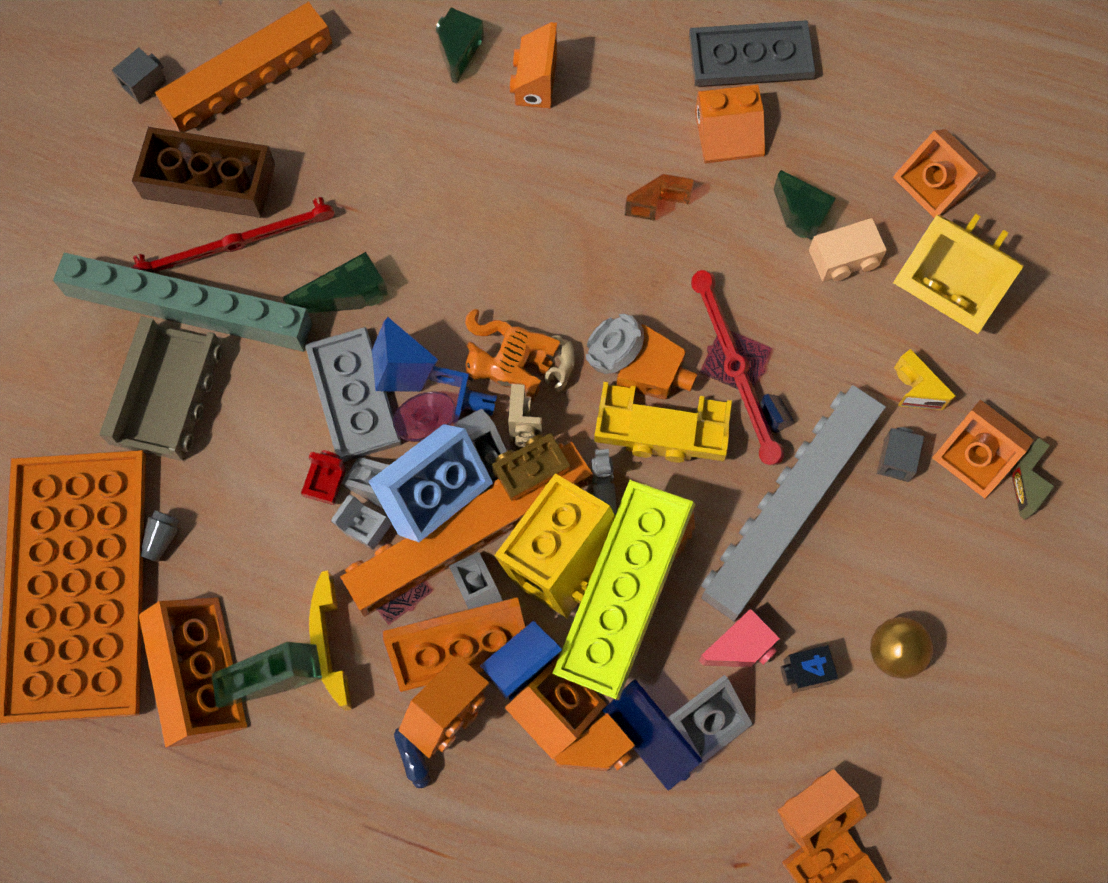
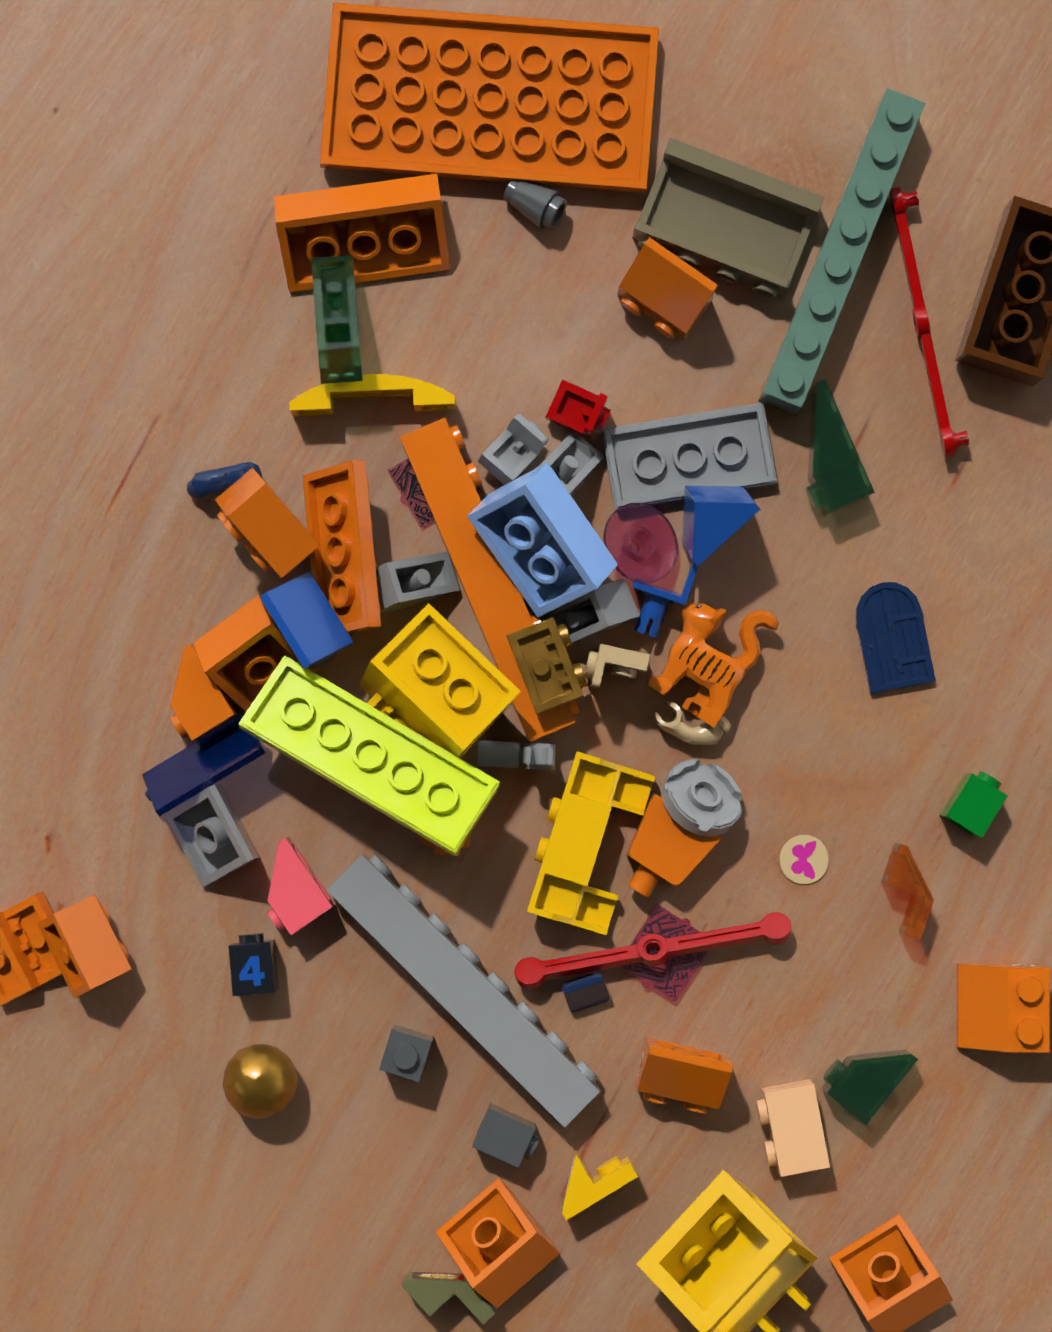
camera: 100 degrees right, 15 degrees up
none -> dark grey brick [379,1024,434,1082]
none -> orange slope [617,237,718,341]
none -> orange slope [635,1037,734,1114]
none -> tan sticker [779,835,829,884]
none -> dark blue window [856,582,936,694]
none -> green brick [939,771,1008,838]

